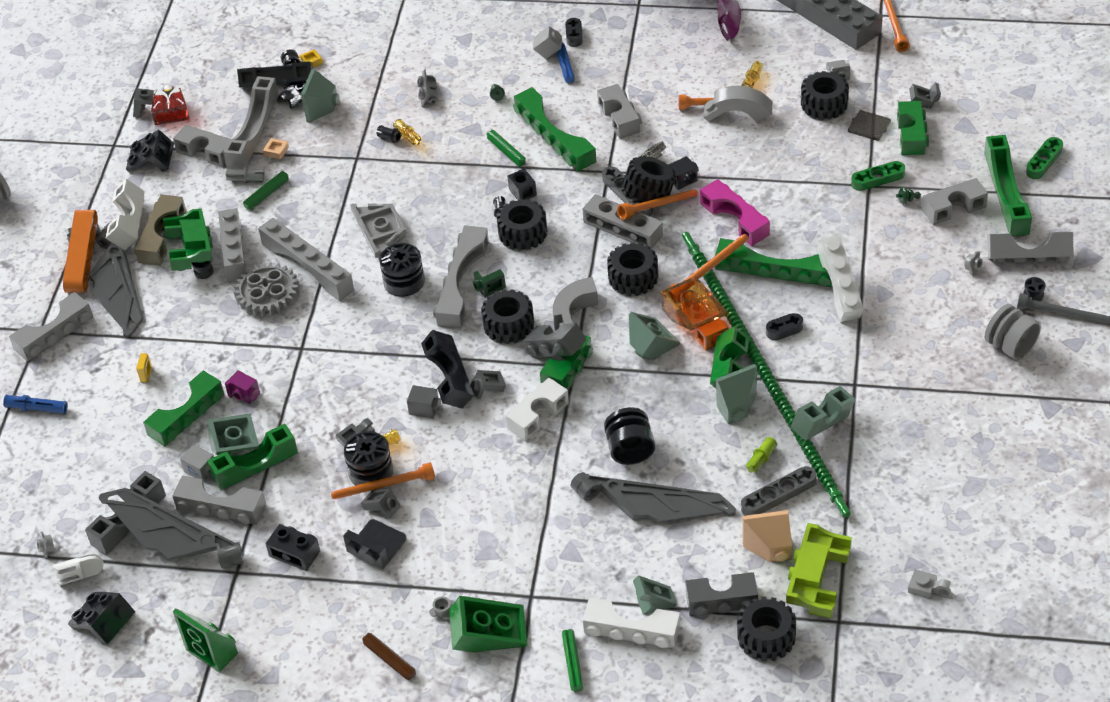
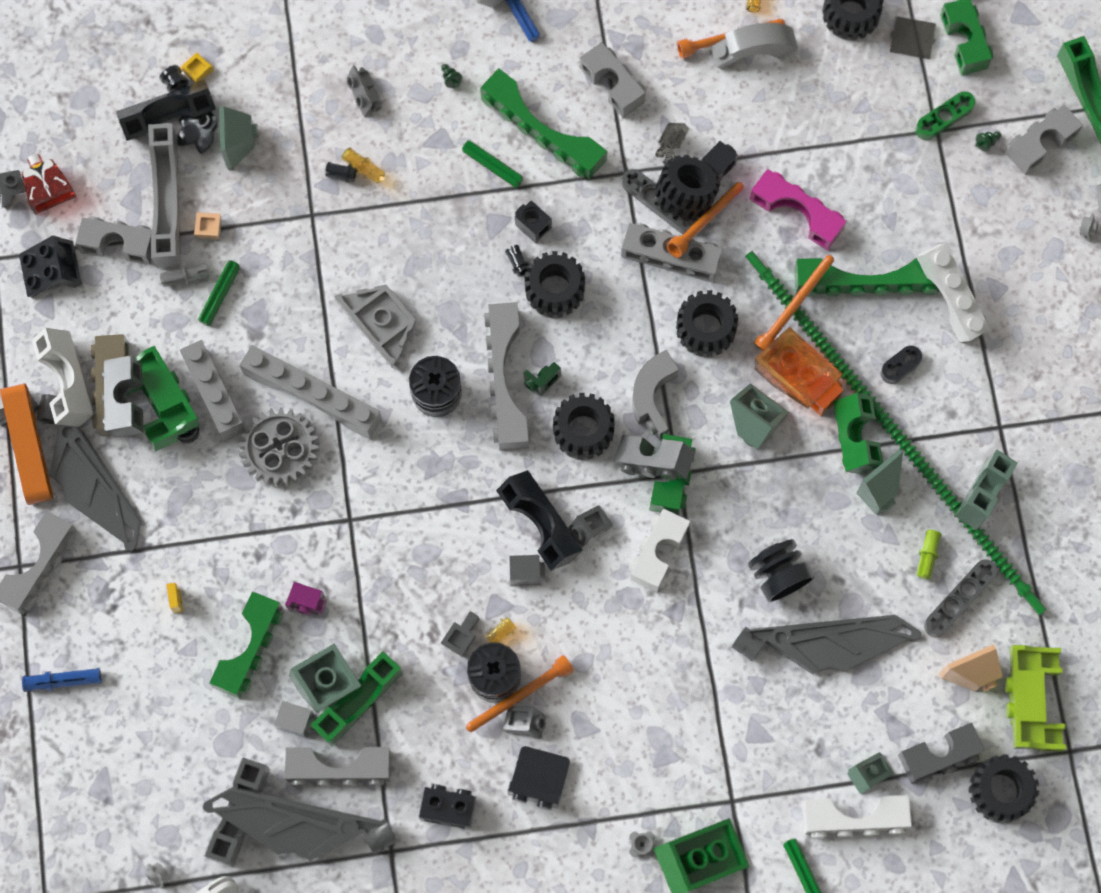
camera: 20 degrees left, 25 degrees up
none -> arch [102,356,143,438]

